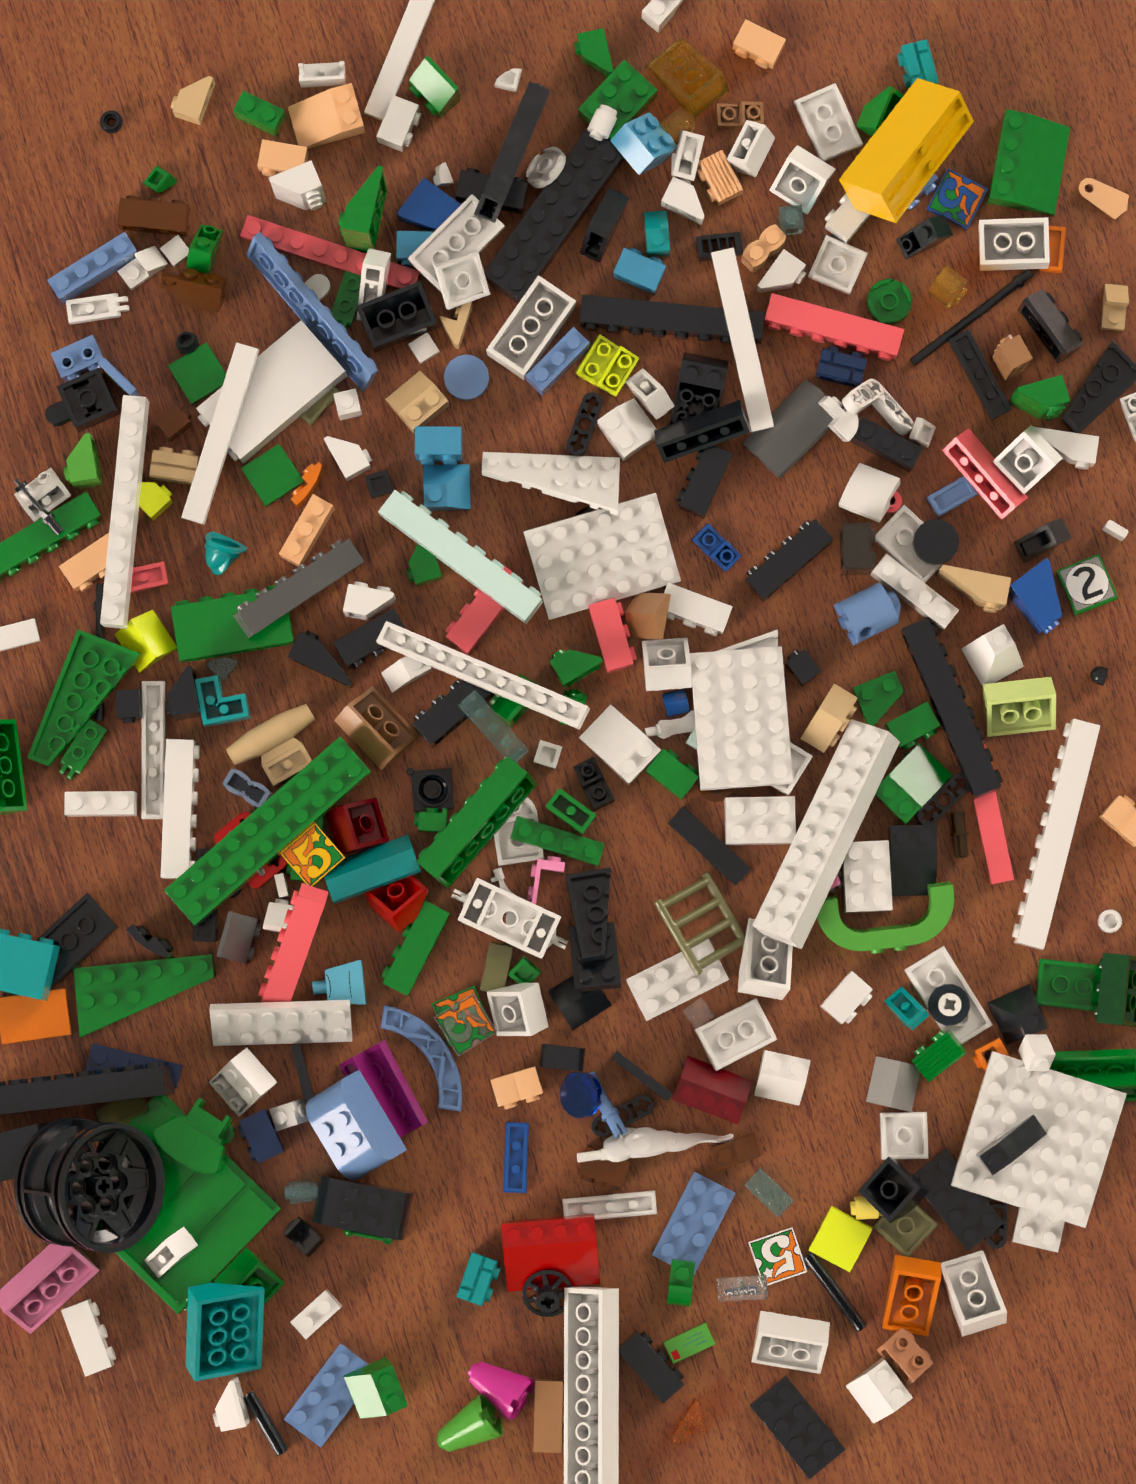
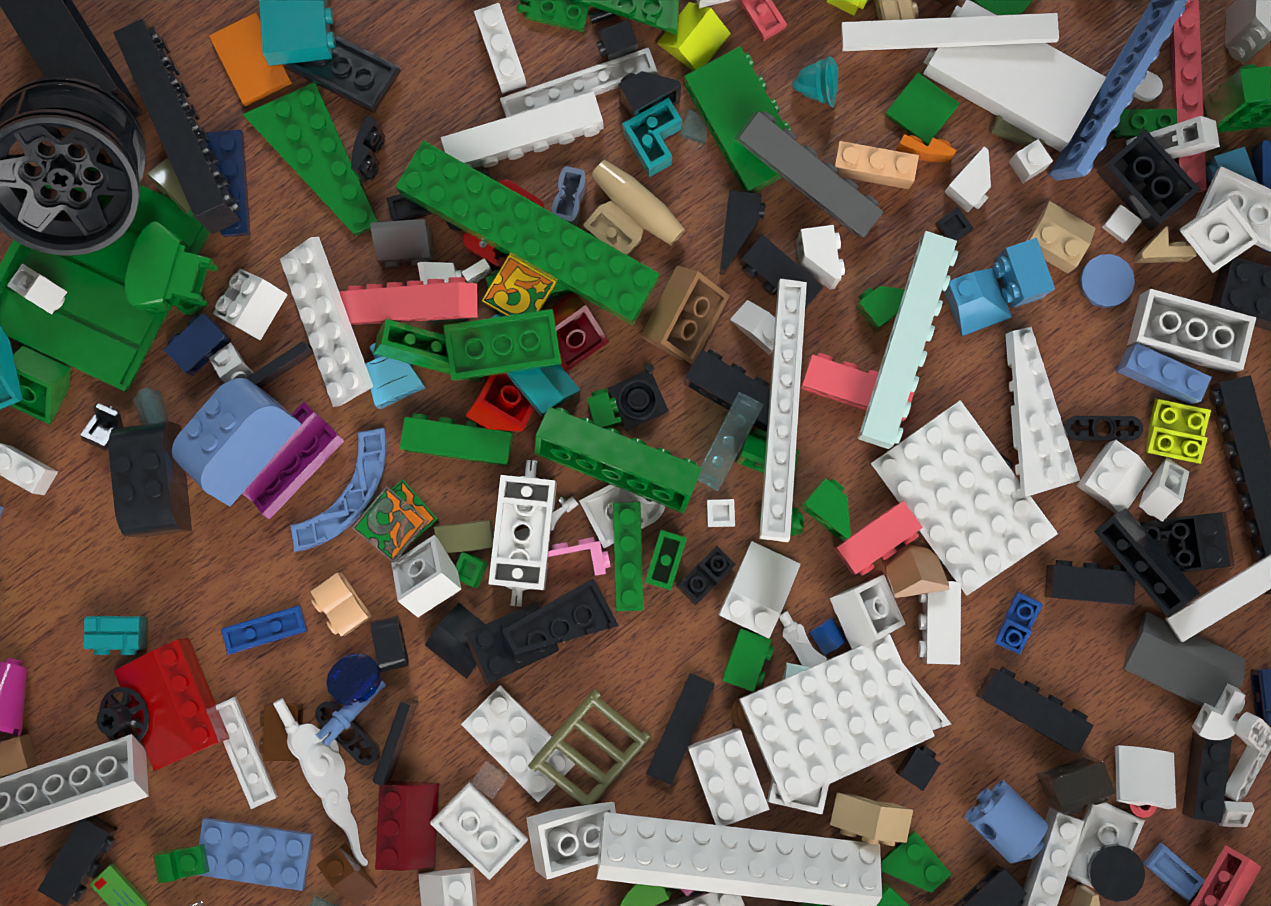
camera: 75 degrees right, 0 degrees up
none -> green brick [373,319,483,382]
none -> green plate [444,309,561,381]

